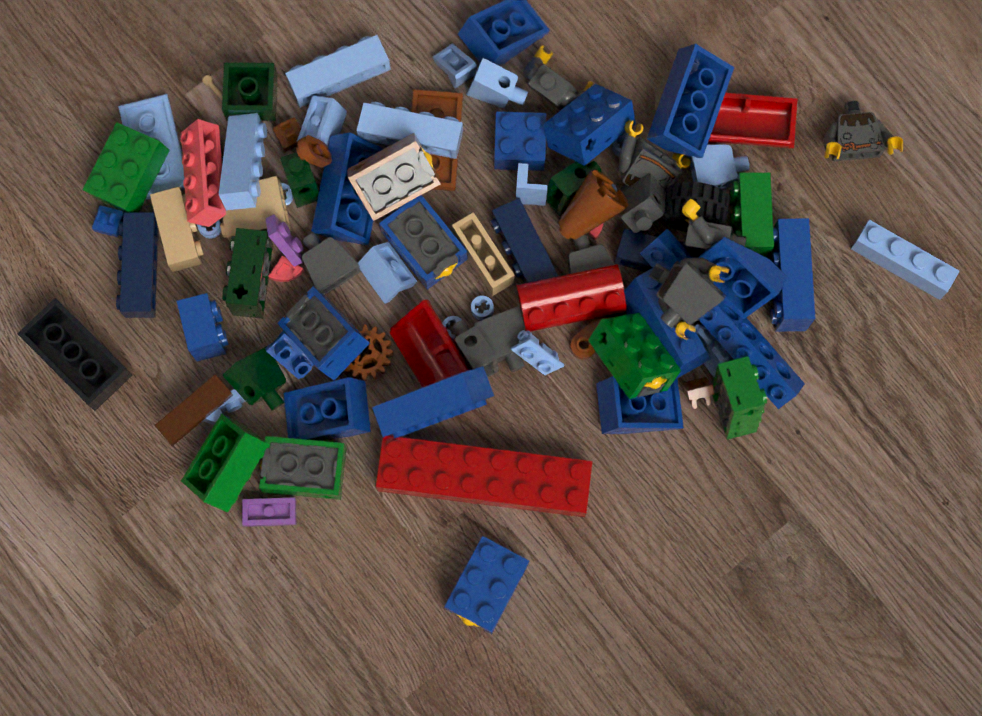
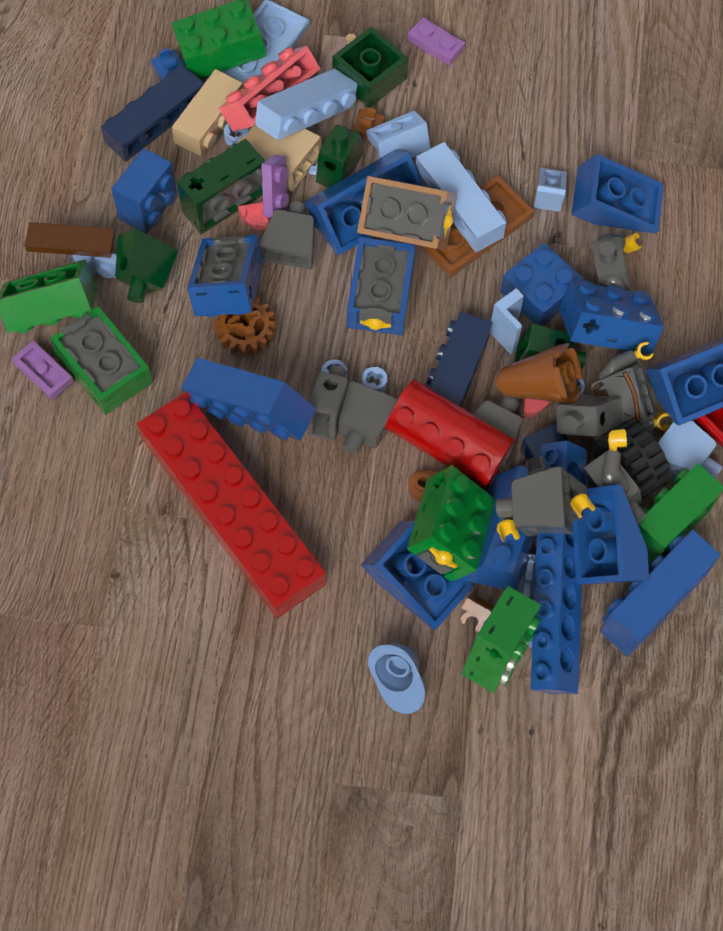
camera: 45 degrees right, 10 degrees down
black brick [17,298,133,411] -> none
blue hips [265,330,314,379] -> none
blue slope [284,377,371,441] -> none
light blue brick [285,35,390,108] -> none
dark orange plate [296,135,332,168] -> none
light blue panel [358,242,417,304] -> none
red container [389,299,471,388] -> none
blue piece [444,536,529,634] -> none
tan brick [452,212,515,296] -> none
light blue torso [467,58,528,108] -> none
light blue hinge [511,330,564,375] -> none
none -> medium blue piece [368,642,426,714]
none -> medium lavender plate [407,17,465,66]

